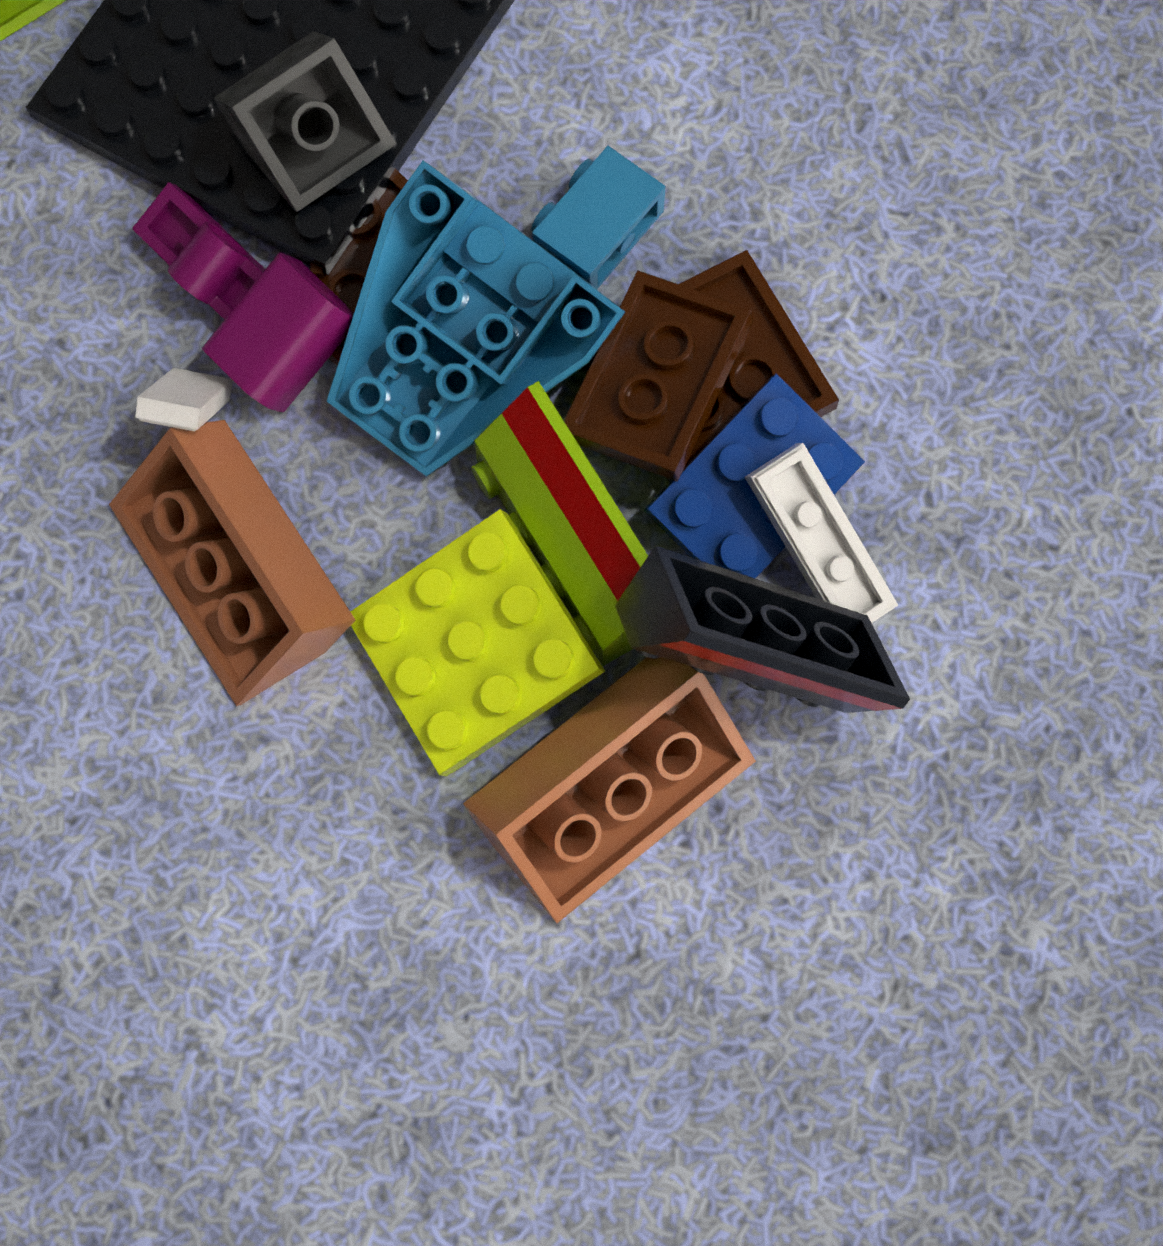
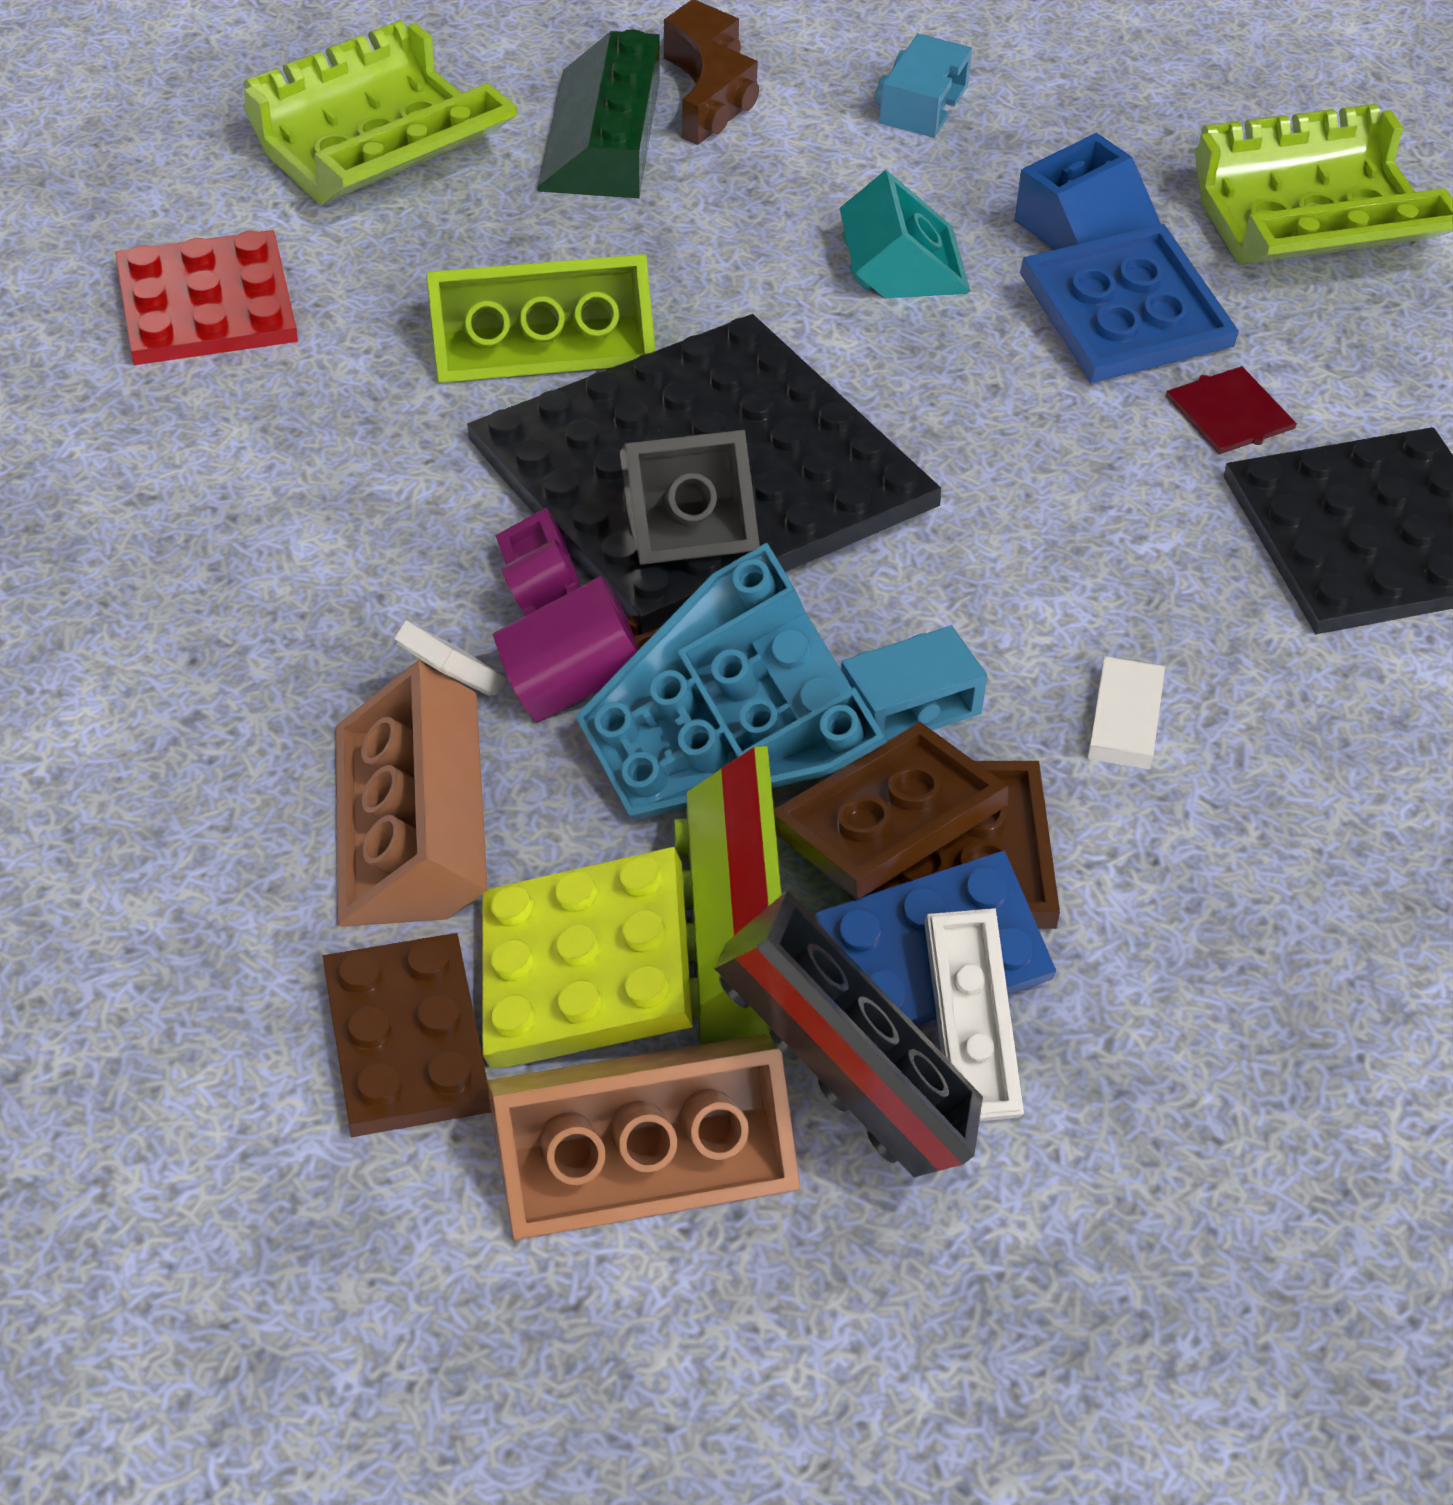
camera: 25 degrees right, 25 degrees down
none -> reddish brown plate [322,933,491,1138]
none -> white tile [1088,656,1165,769]

